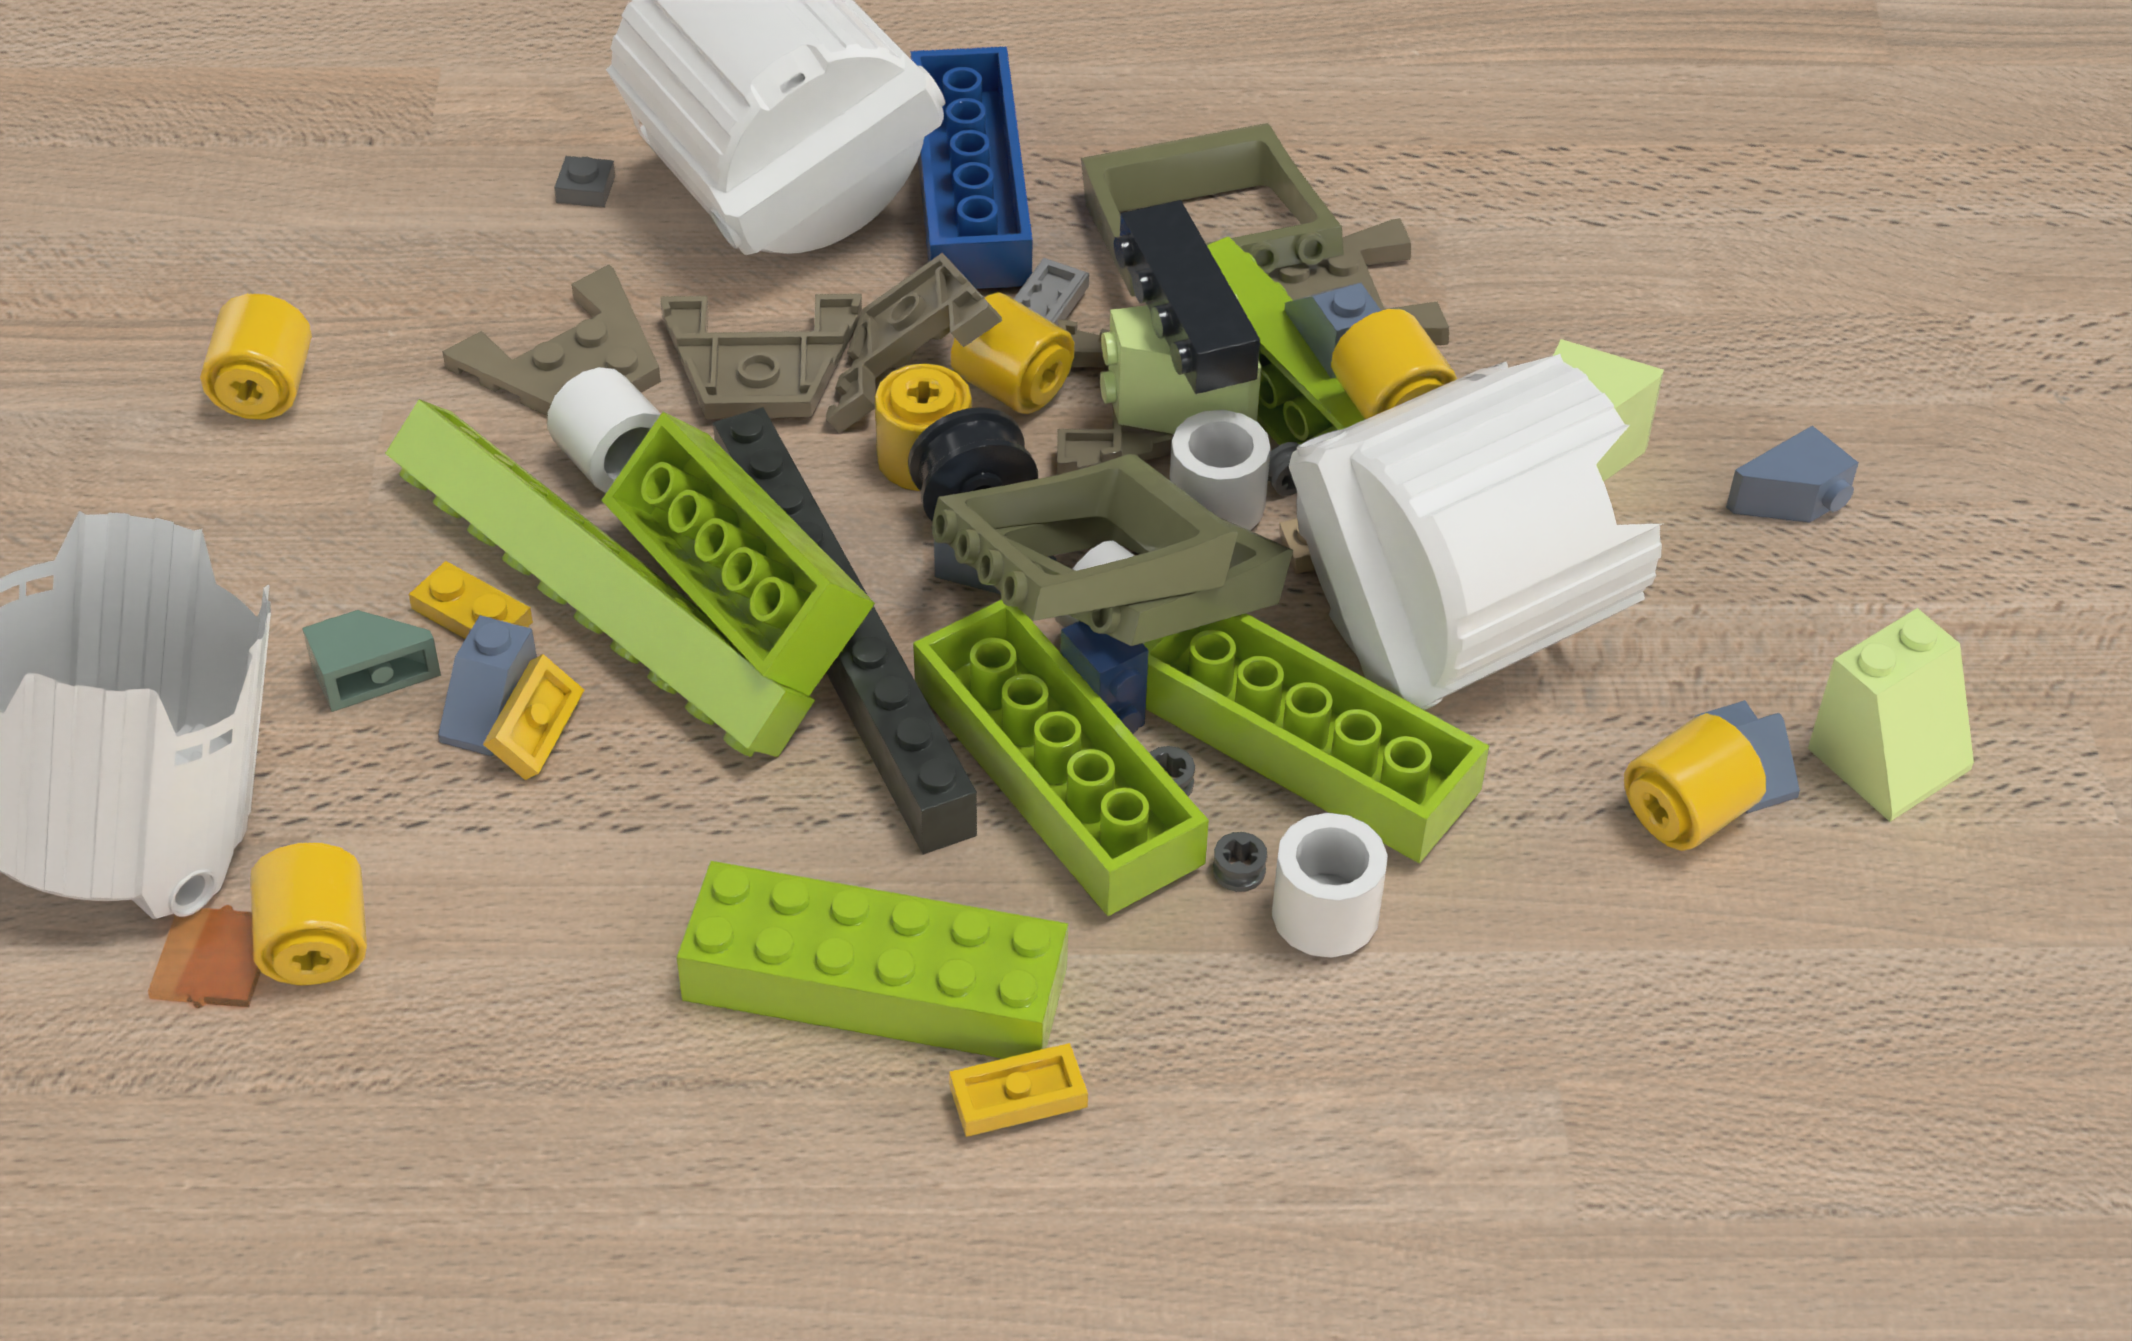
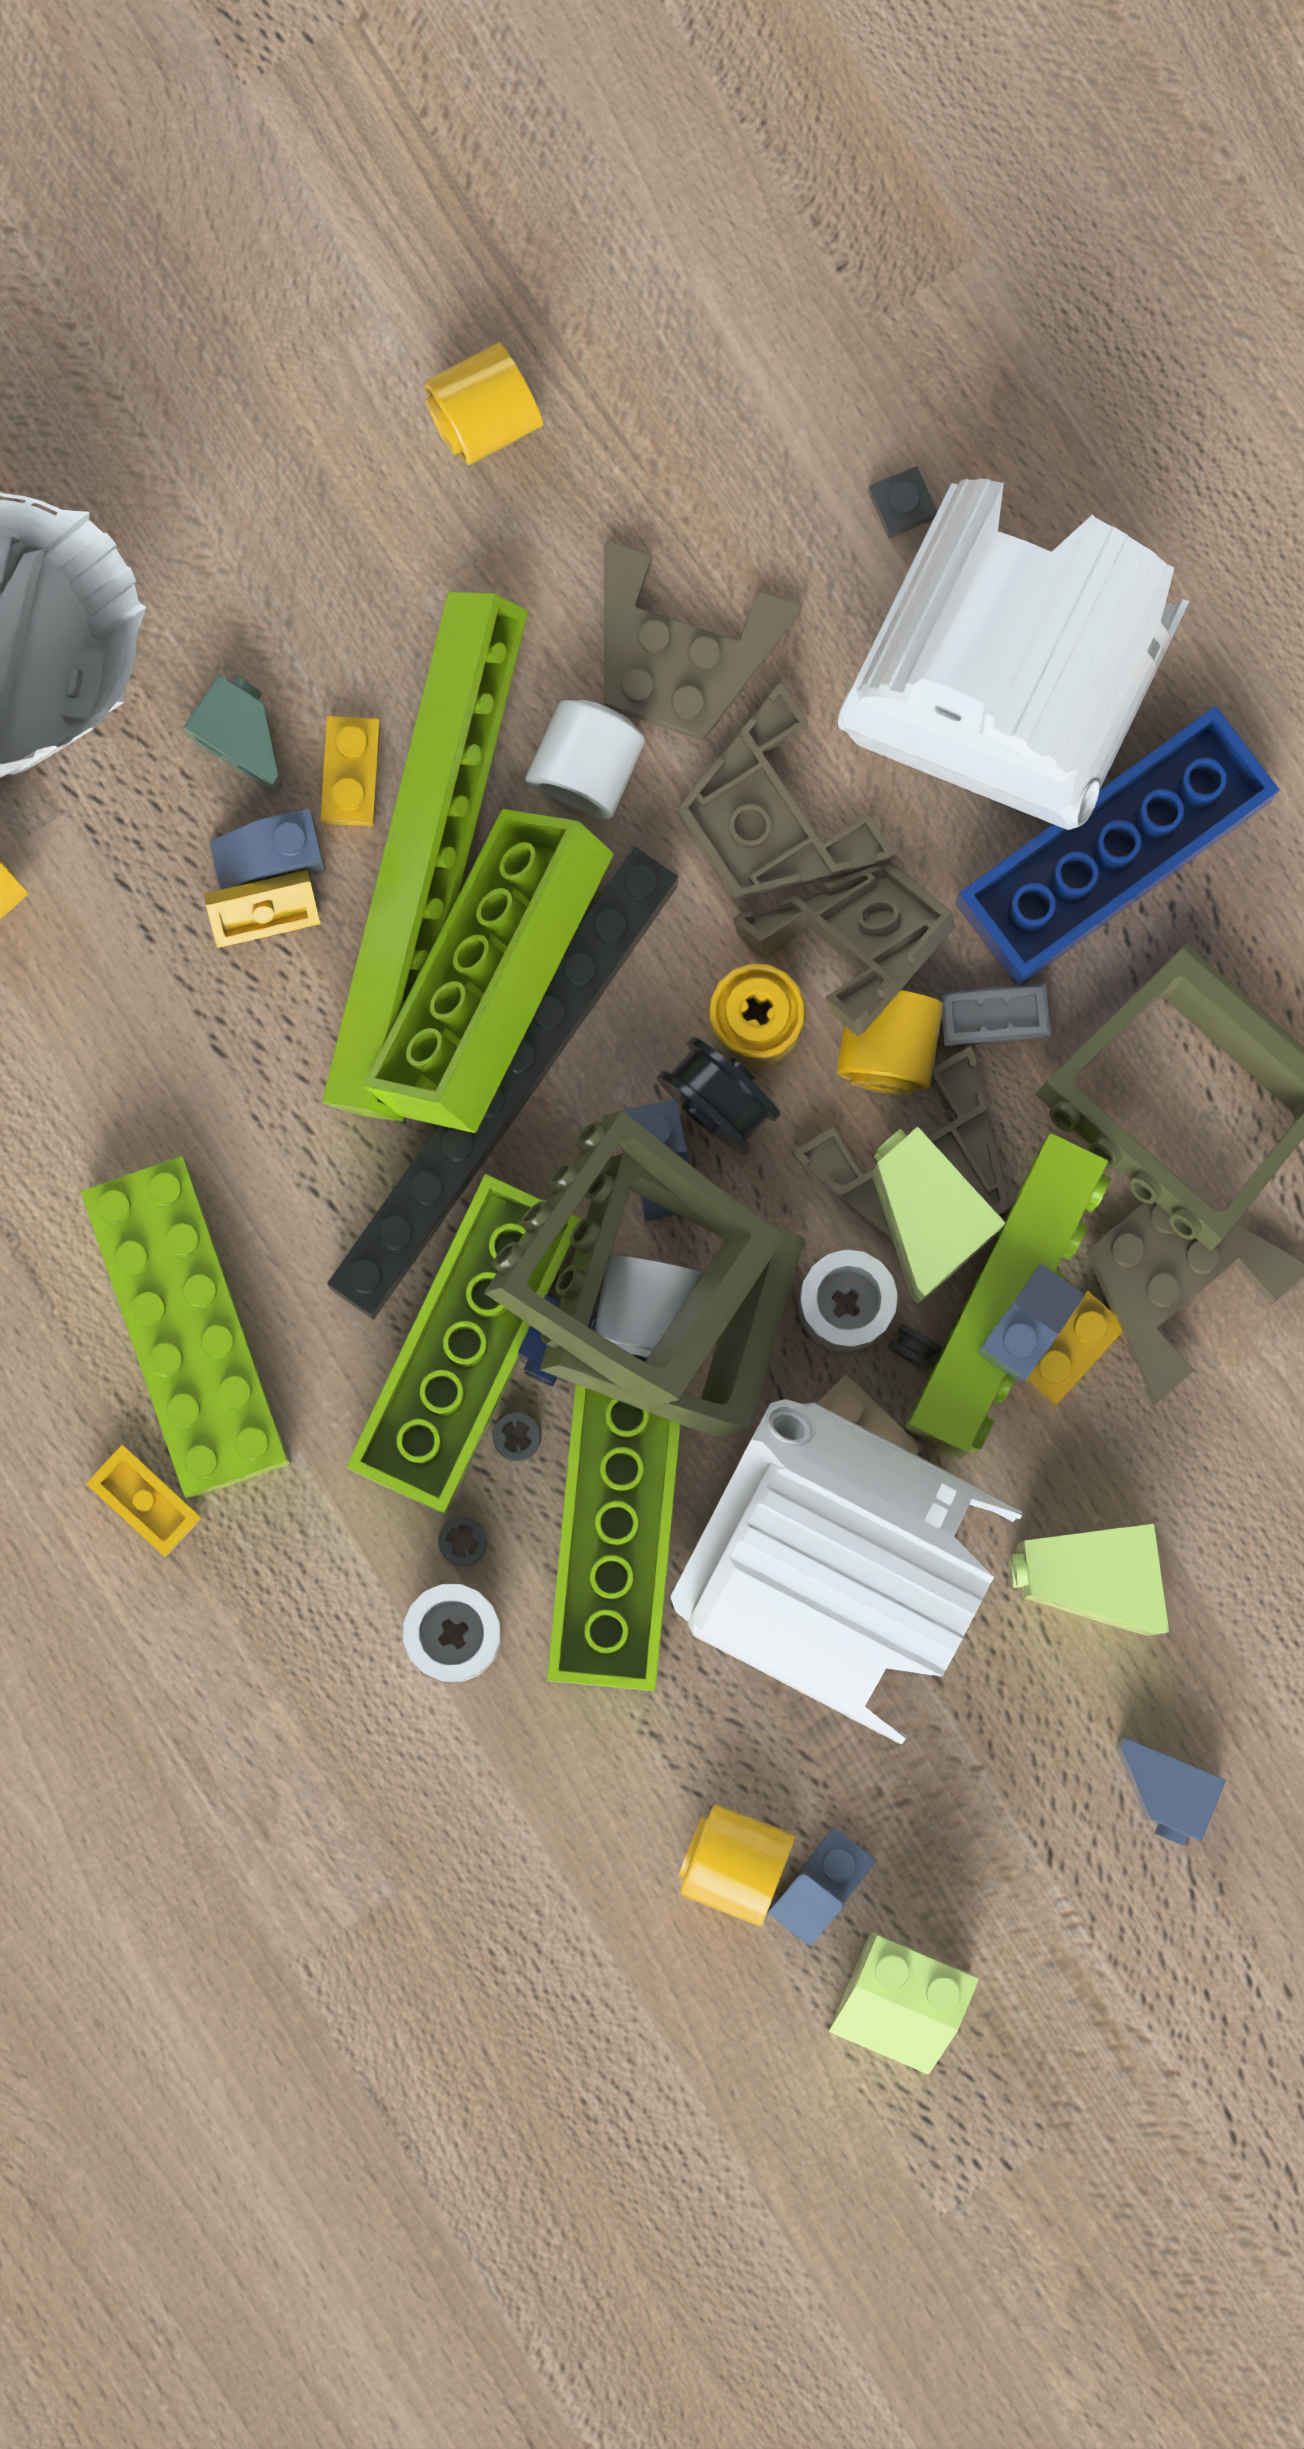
camera: 55 degrees right, 35 degrees up
black brick [1113,200,1260,394] -> none
yellow piece [1331,309,1457,420] -> none

